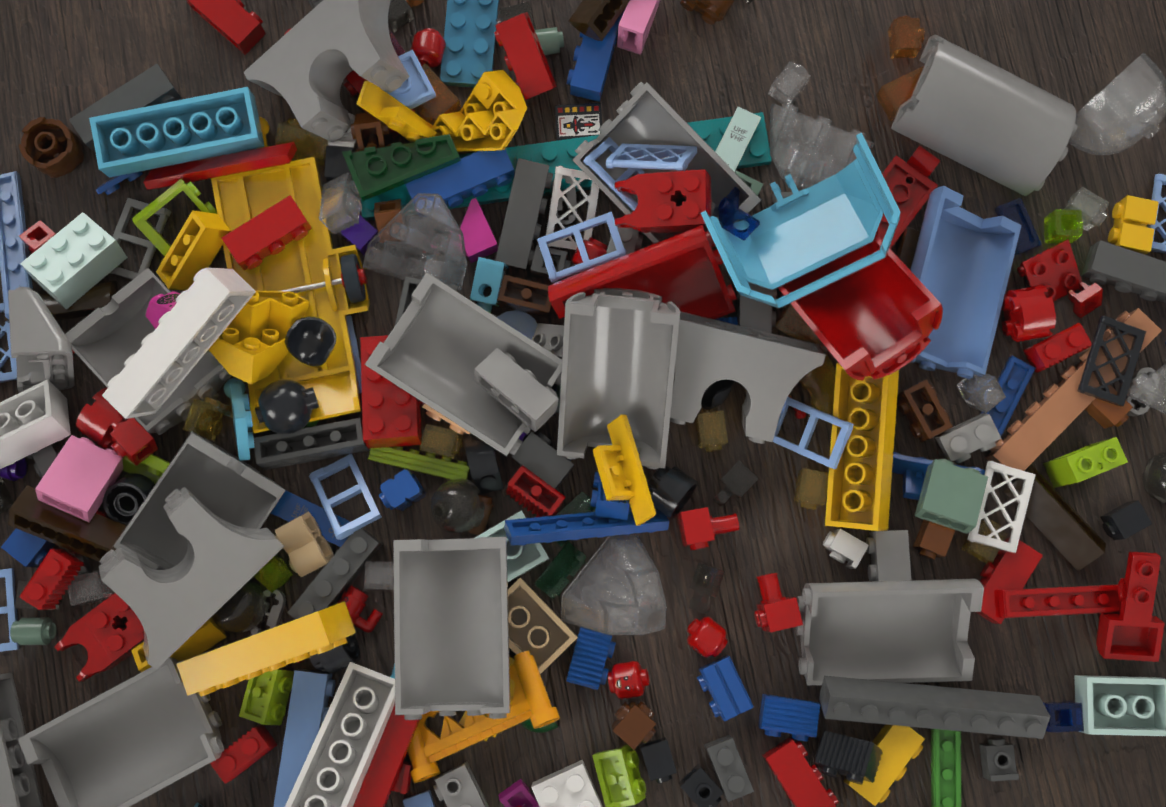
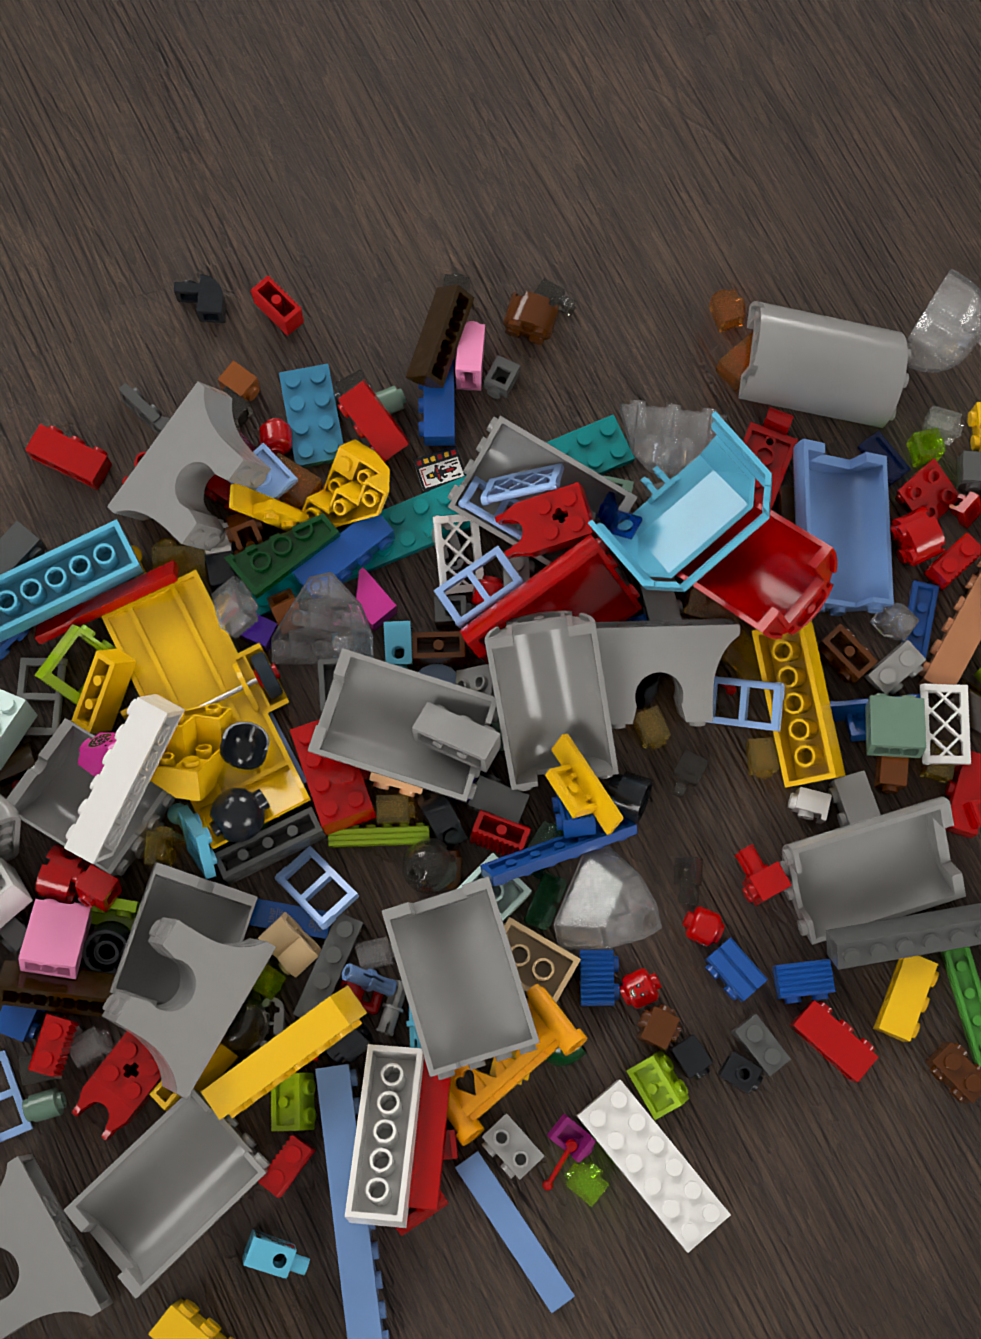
camera: 15 degrees left, 5 degrees down
red brick [221,195,312,271] -> none
blue brick [379,469,426,511] -> none
dark grey brick [495,158,553,270] -> none
red brick [677,507,739,551] -> none
light aqua tile [715,107,761,172] -> none
clear brick [768,61,811,109] -> none
black brick [814,730,883,785] -> none
none -> medium blue pin [342,963,397,997]
none -> light grey axle [376,980,406,1036]
none -> dark grey brick [484,355,520,399]

